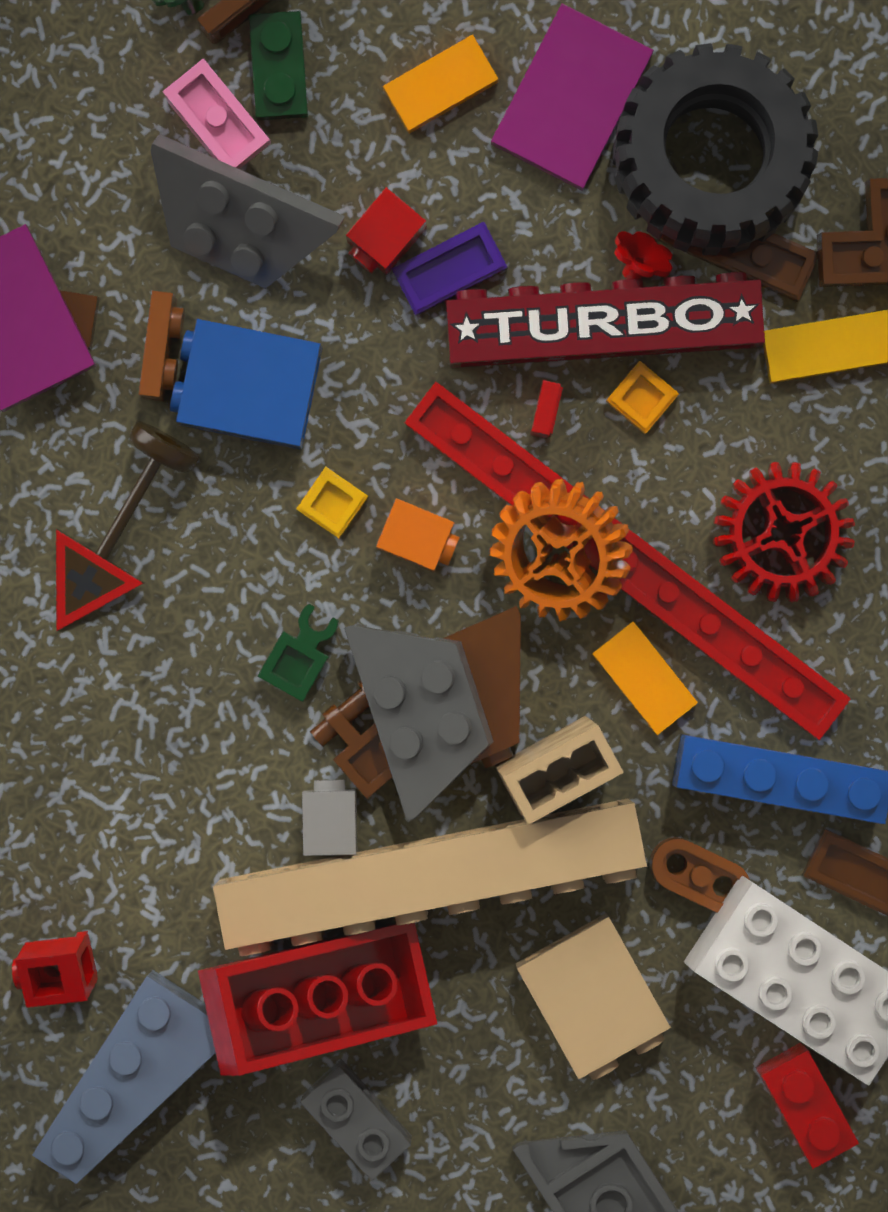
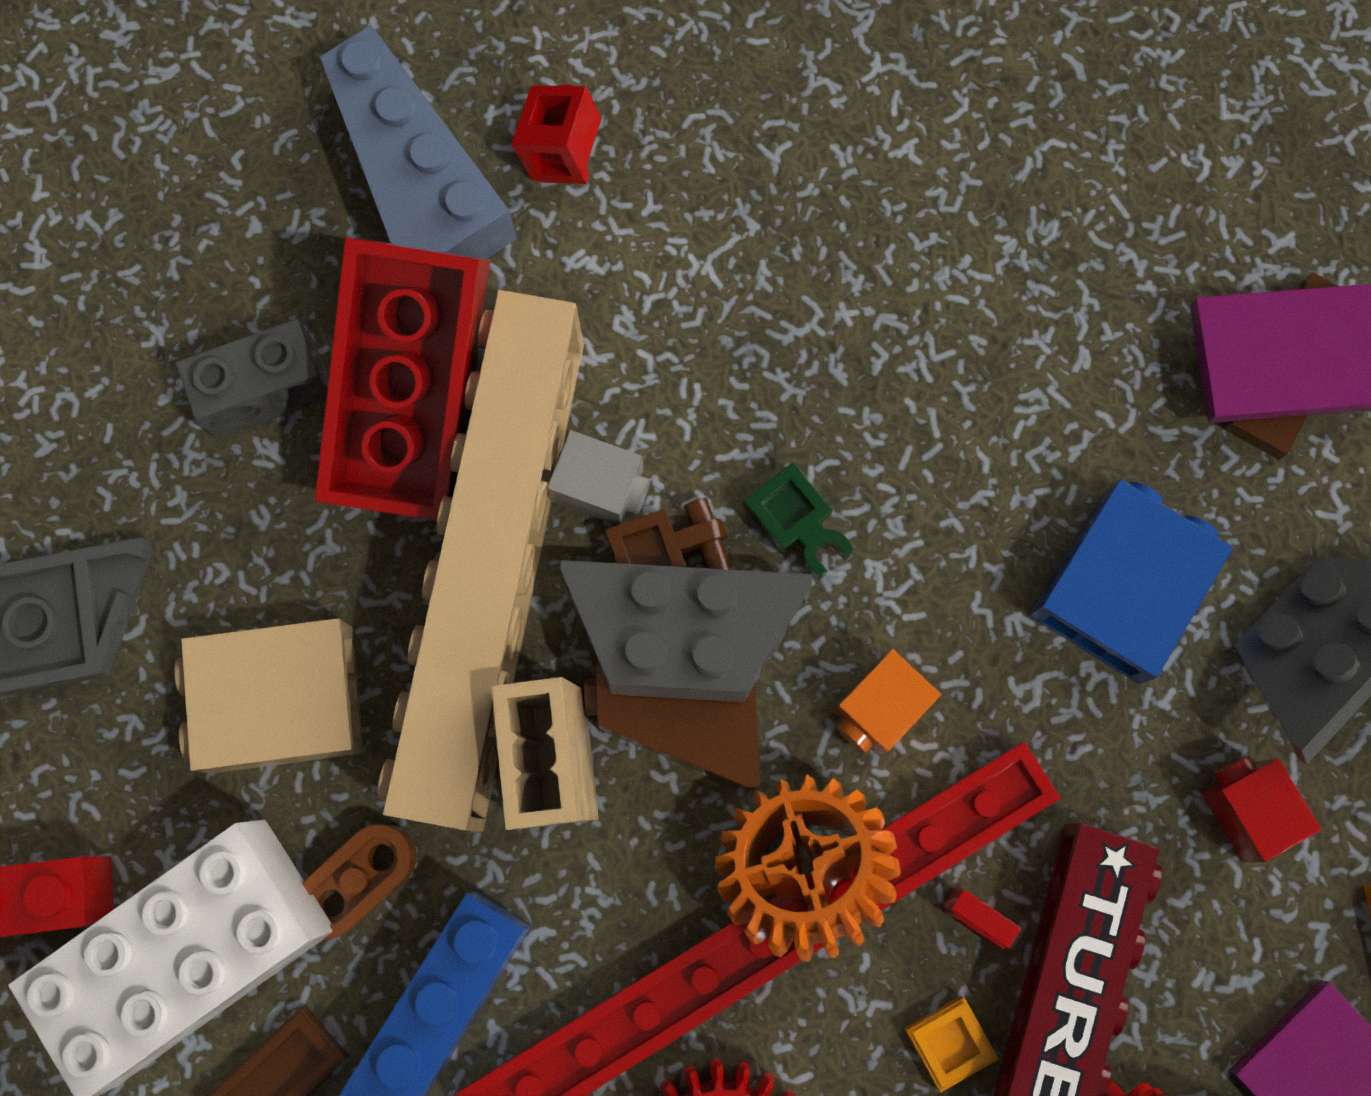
camera: 110 degrees right, 10 degrees down
dark brown piece [56,421,200,631] -> none
dark orange plate [139,291,185,402] -> none
yellow tile [296,466,369,539] -> none
dark purple tile [392,221,508,316] -> none
light orange tile [592,621,698,735] -> none

